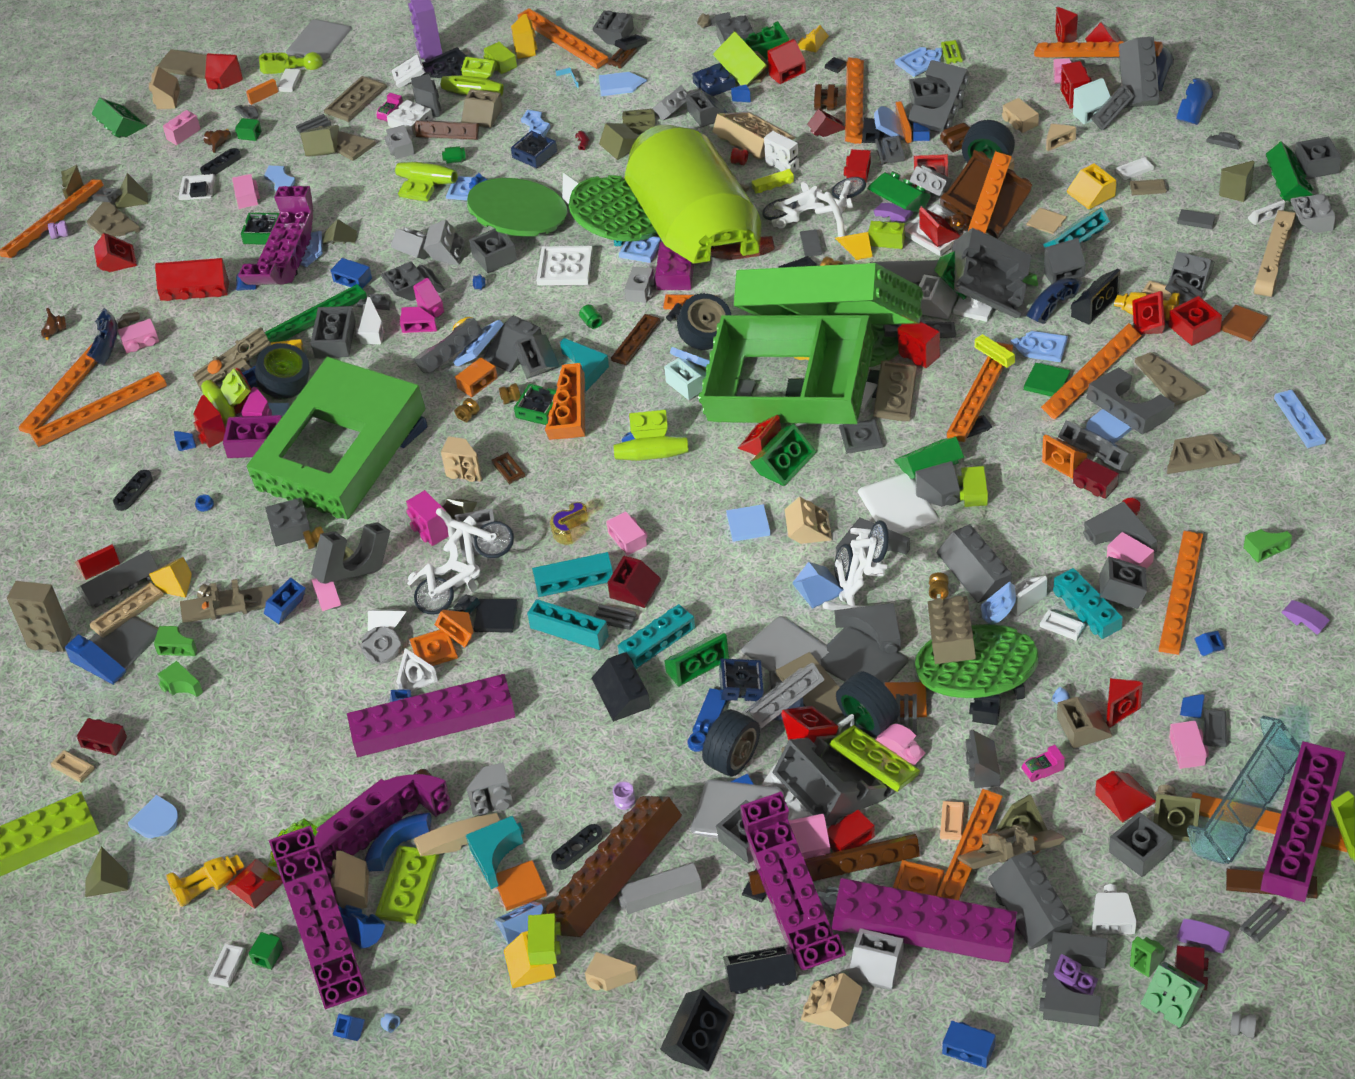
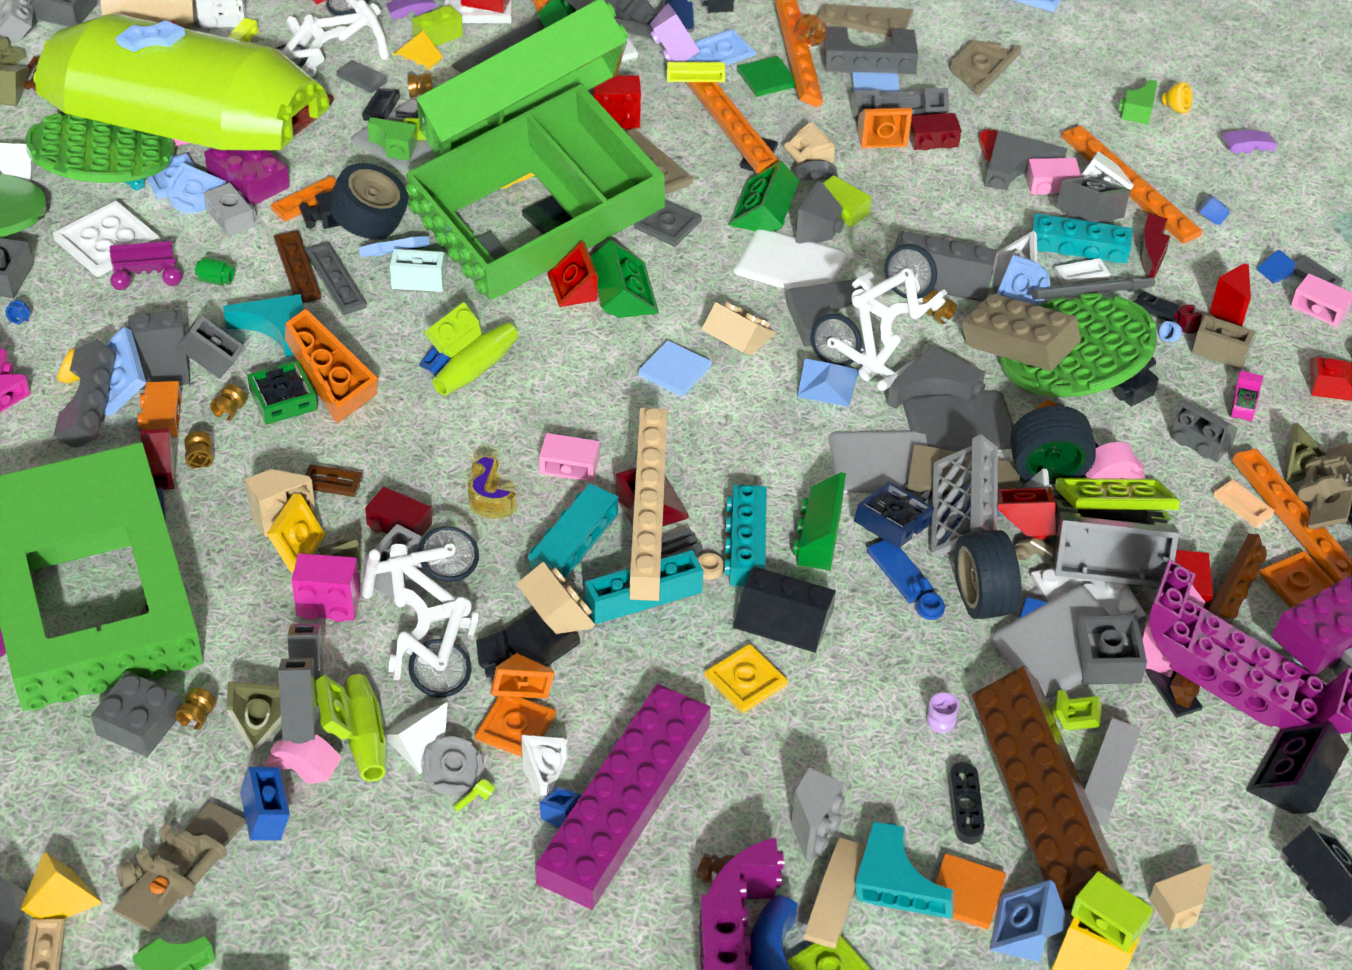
camera: 55 degrees left, 0 degrees up
none -> magenta gear [109,241,183,291]
none -> light blue tile [116,20,185,52]
none -> dark red slope [140,428,176,490]
none -> light blue tile [167,162,226,213]
none -> yellow tile [266,494,326,573]
none -> dark grey tile [305,242,367,315]
none -> lime plate [315,674,386,782]
none -> dark red brick [365,486,432,537]
none -> hand [453,779,495,812]
none -> tan slope [516,562,595,634]
none -> tan brick [630,408,668,601]
none -> lavender slope [650,3,700,62]
none -> tan tile [697,553,724,579]
none -> yellow tile [704,643,788,714]
none -> tan piece [784,122,835,165]
none -> dark grey tile [792,161,838,180]
none -> clear orange head [794,13,827,47]
none -> dark grey bar [1032,276,1155,300]
none -> lime bracket [1053,689,1102,730]
none -> white slope [1081,151,1134,190]
none -> piece [1133,291,1202,334]
none -> dark red slope [1140,213,1171,279]
none -> yellow brick [1162,81,1193,114]

